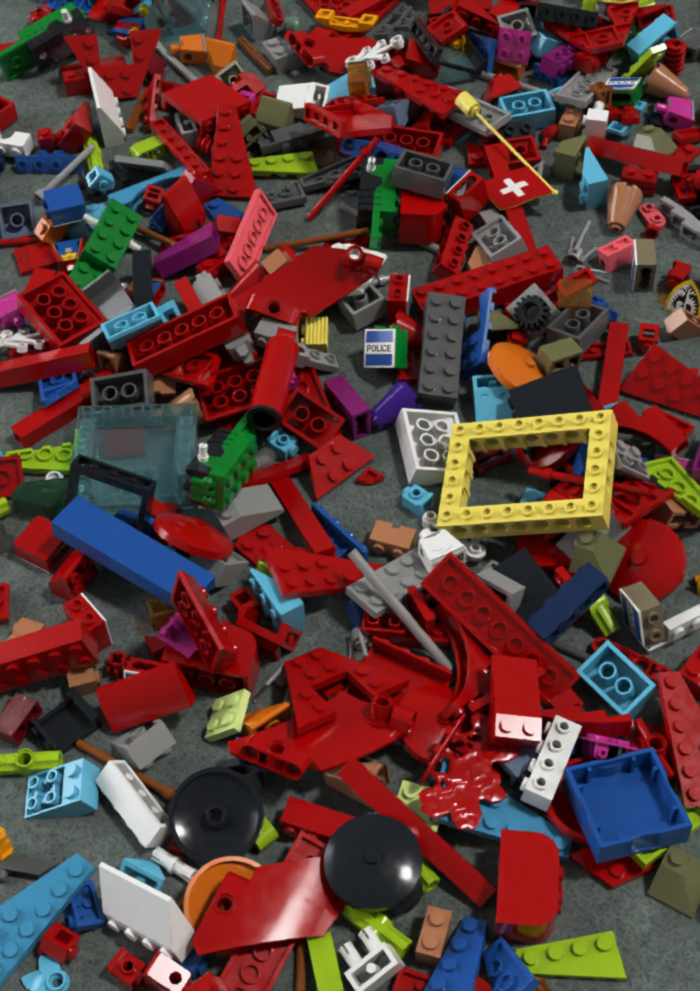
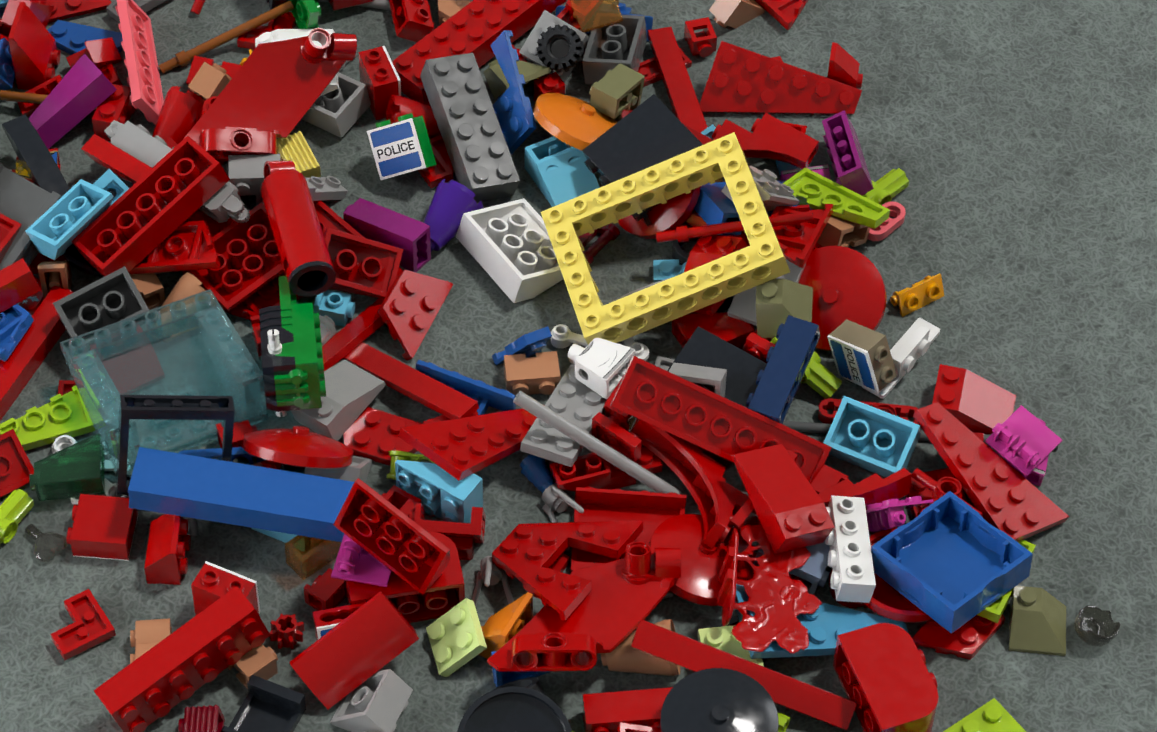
camera: 30 degrees left, 0 degrees up
red tile [356,466,384,486] -> none
medium azure brick [402,484,434,518] -> none
none -> blue wing [492,326,552,365]

